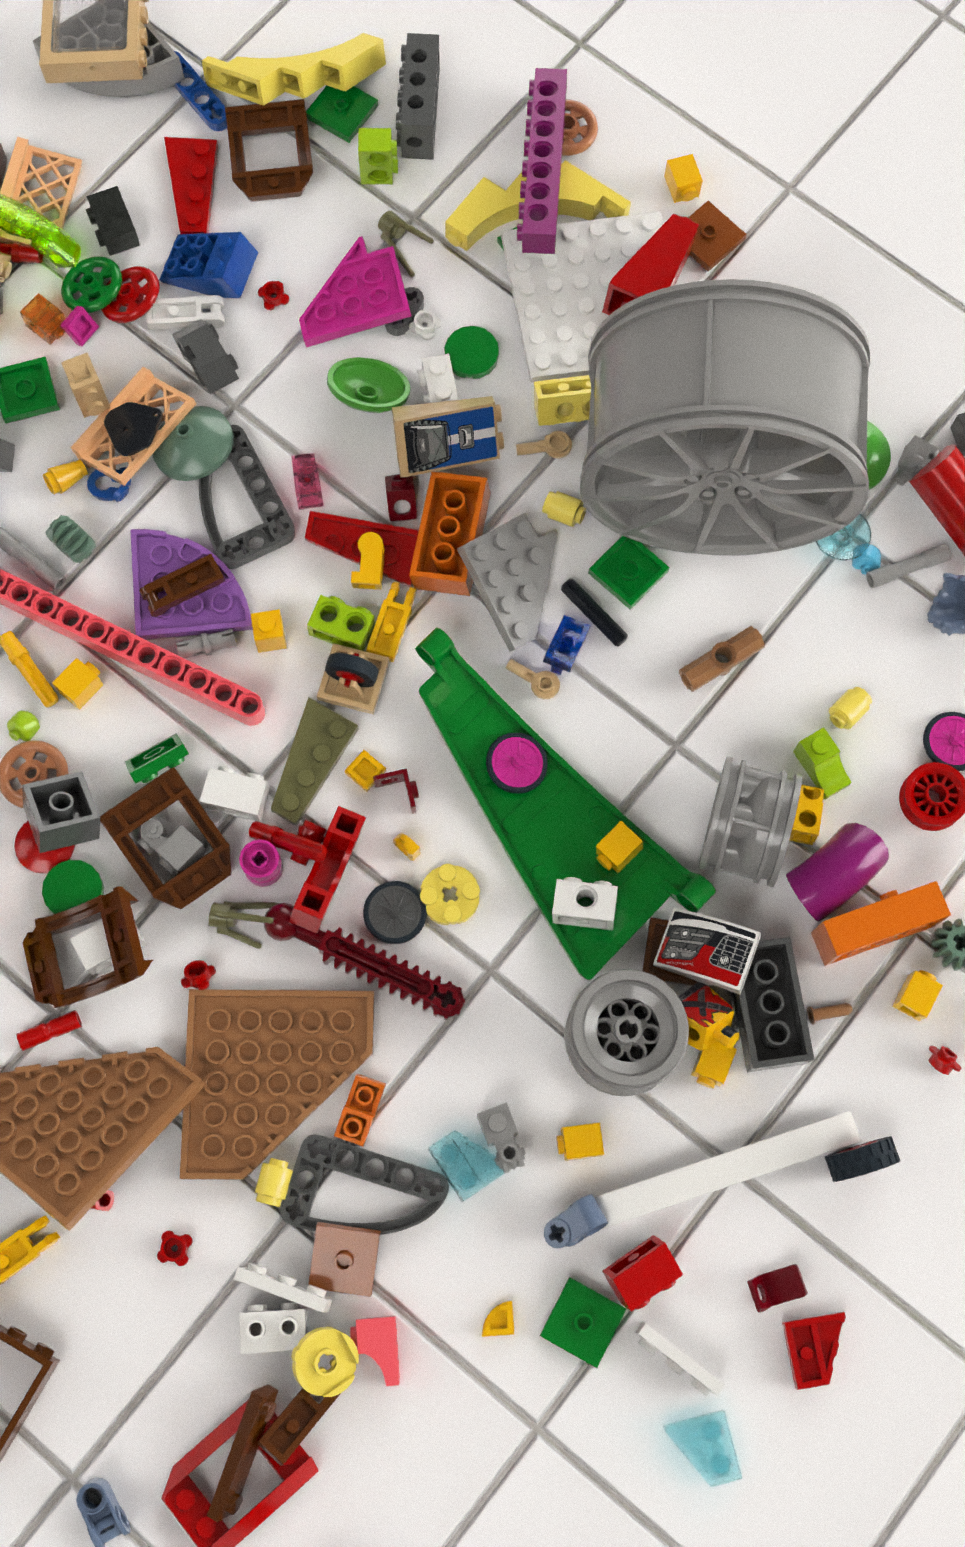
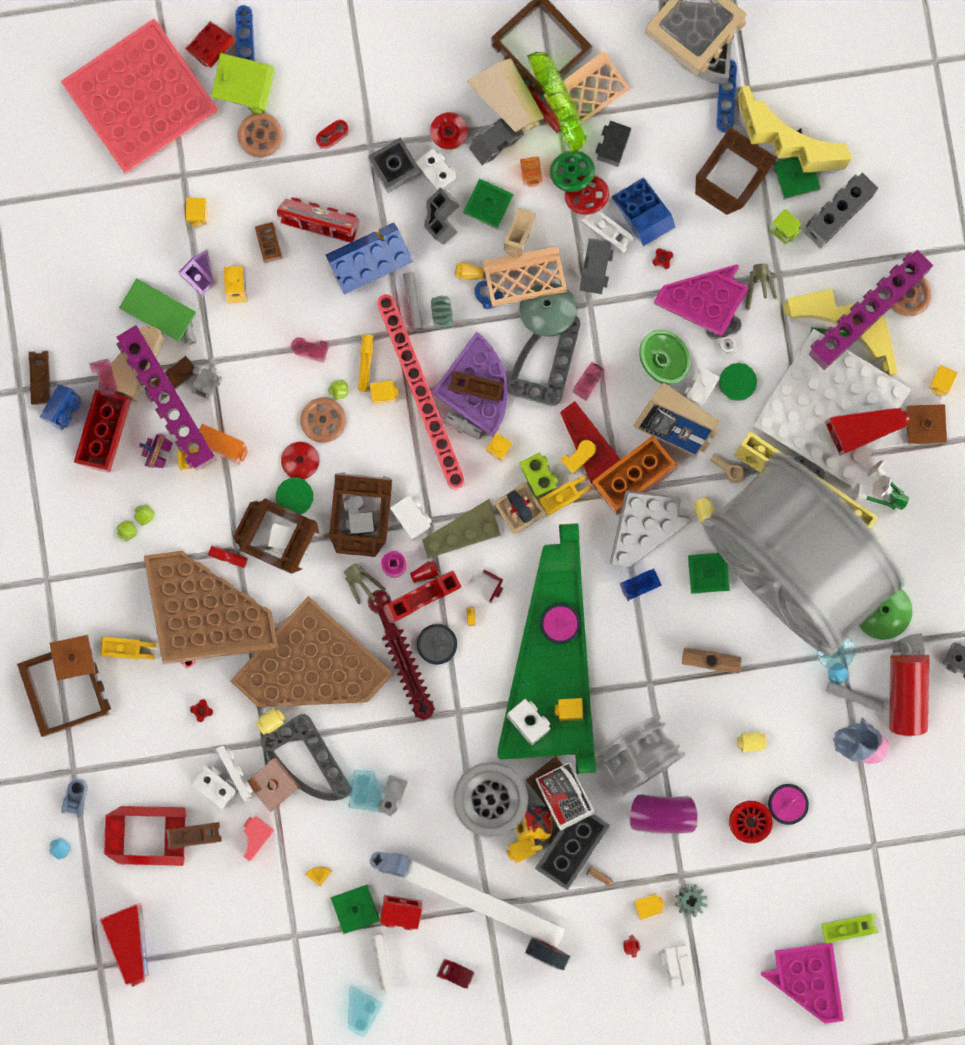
camera: 45 degrees right, 10 degrees up
dark grey brick [22,771,100,853] -> none
dark pink tile [60,306,99,346] -> none
black piece [104,402,163,456] -> none
green plate [125,733,189,784] -> none
red wing [164,137,218,234] -> none
red plate [181,960,216,990] -> none
reddish brown plate [207,1384,279,1522] -> none
red axle [249,821,328,862] -> none
light yellow plate [291,1326,359,1397] -> none
orange slope [334,1074,386,1147] -> none
yellow tile [344,750,386,792] -> none
dark red bracket [385,474,417,522] -> none
light yellow plate [420,864,480,925] -> none
tan plate [506,658,560,699] -> none
yellow brick [556,1123,604,1161] -> none
black axle [561,578,628,647] -> none
red wing [782,1312,846,1390] -> none
yellow leg [789,784,824,845] -> none
lime arch [793,727,852,800] -> none
orange brick [811,881,951,966] -> none

